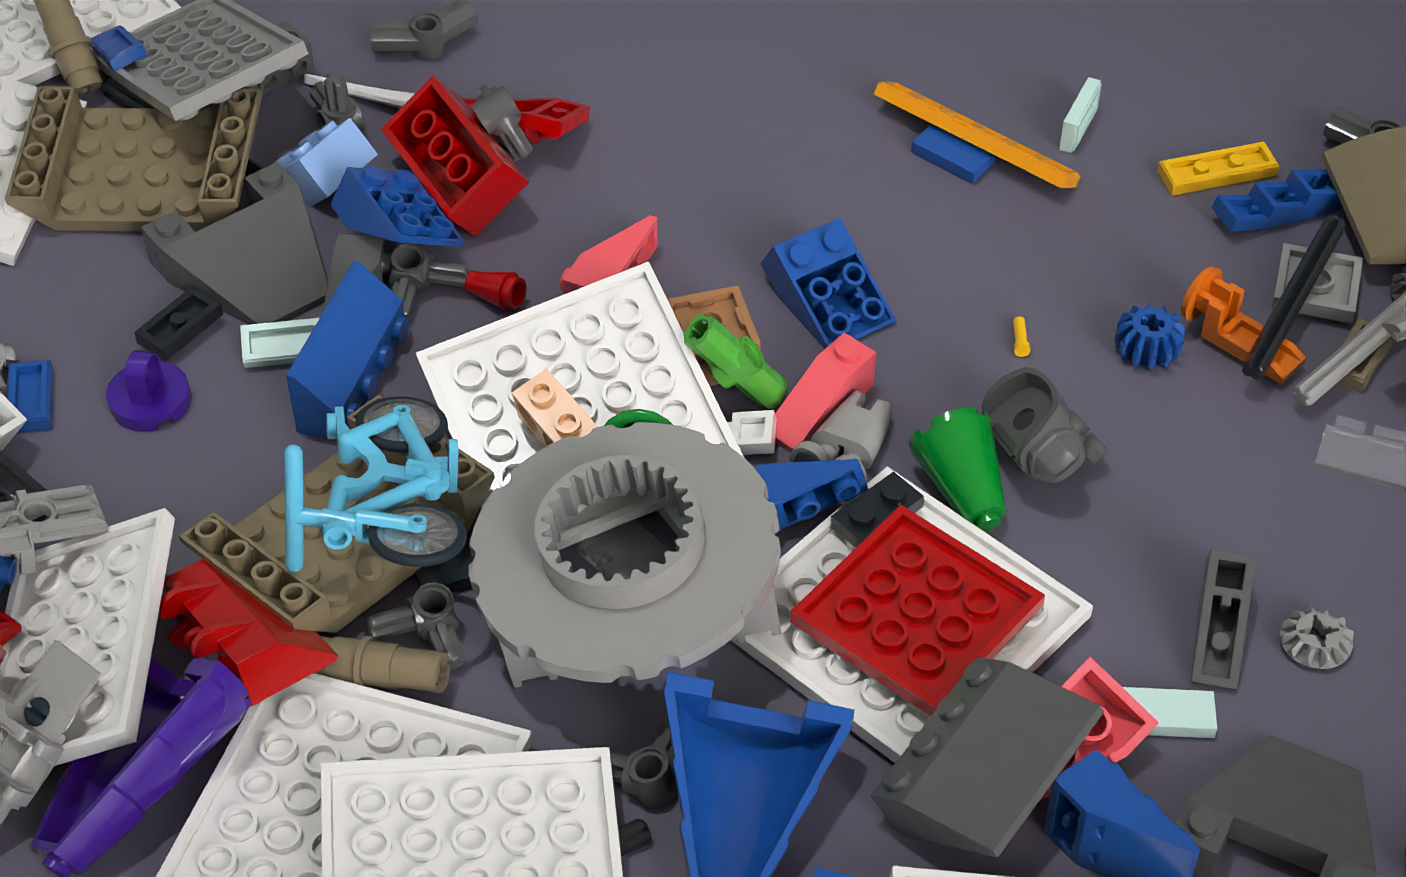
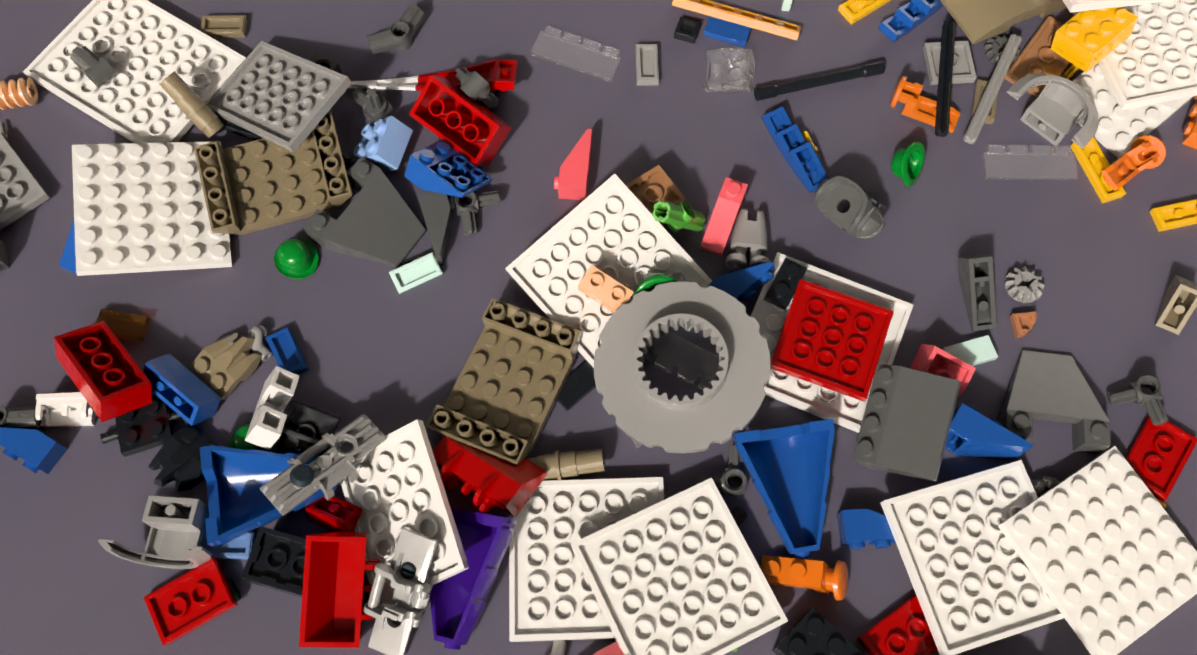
camera: 20 degrees left, 20 degrees up
blue tile [91,25,147,71] -> none
dark purple tile [106,350,192,431] -> none
black plate [134,286,223,361] -> none
medium azure piece [284,396,467,573] -> none
blue slope [286,261,409,442] -> none
dark grey axle [367,582,466,672] -> none
red cone [465,270,527,311] -> none
white plate [727,410,777,455] -> none
blue slope [760,218,897,349] -> none
green cone [909,407,1006,532] -> none
blue gear [1114,303,1185,371] -> none
none -> green hat [273,238,319,279]
none -> clear windscreen [530,25,621,82]
none -> light grey tile [635,44,659,86]
none -> black tile [674,17,701,44]
none -> clear slope [703,47,756,92]
none -> black piece [754,61,885,101]
none -> blue slope [761,106,829,193]
none -> green hat [891,142,926,188]
none -> nougat tile [1010,311,1037,339]

